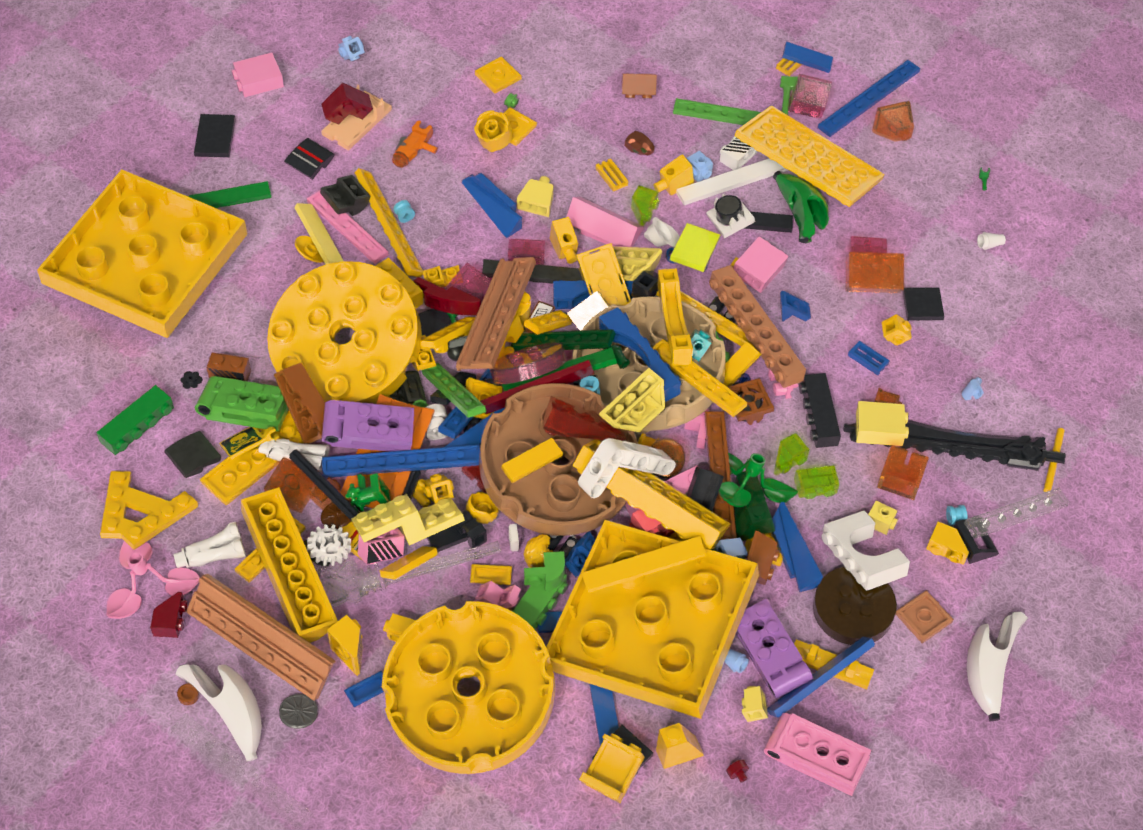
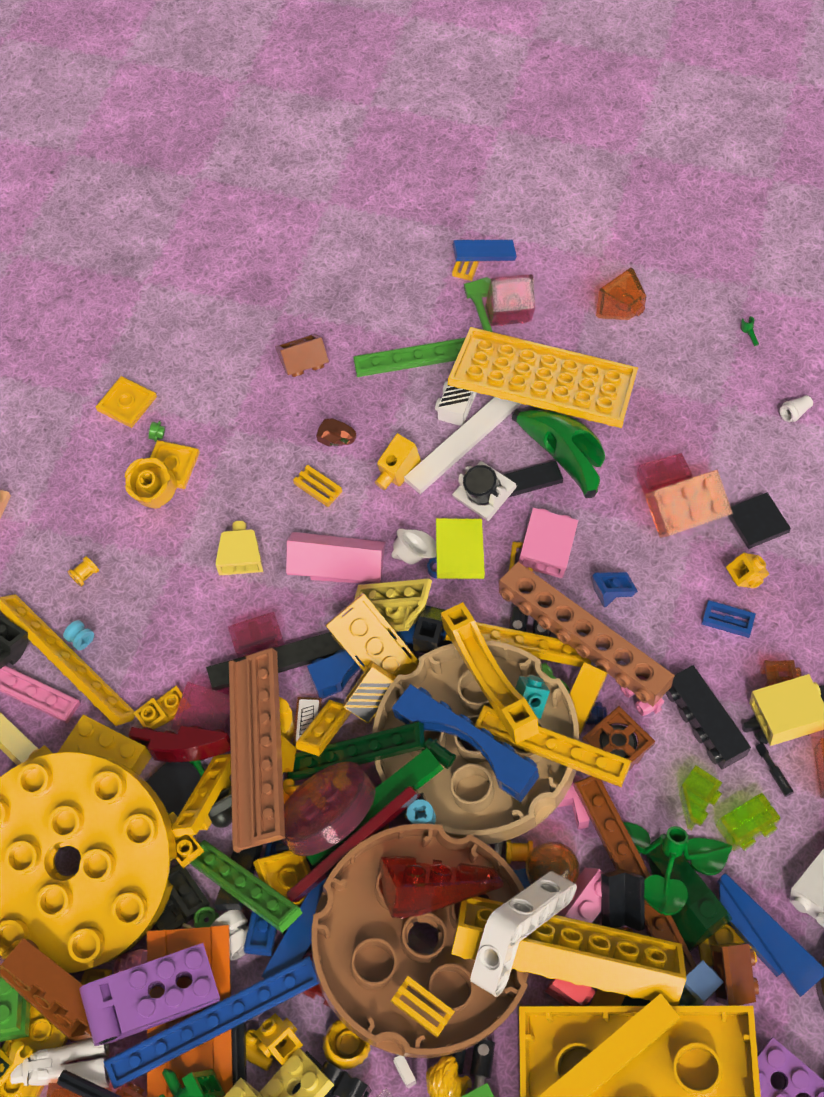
camera: 15 degrees left, 5 degrees up
orange piece [392,120,438,168] -> none
blue wedge [461,173,522,238] -> none
yellow tile [501,438,563,483] -> none
yellow torso [549,217,578,264] -> none
blue slope [565,532,596,577] -> none
light yellow wedge [599,368,665,433] -> none
clear neon green slope [631,185,660,227] -> none
light blue brick [686,150,713,182] -> none
blue tile [817,60,921,137] -> none
none -> yellow bush [67,556,99,587]
none -> yellow tile [390,976,455,1037]
none -> black piece [756,743,794,797]

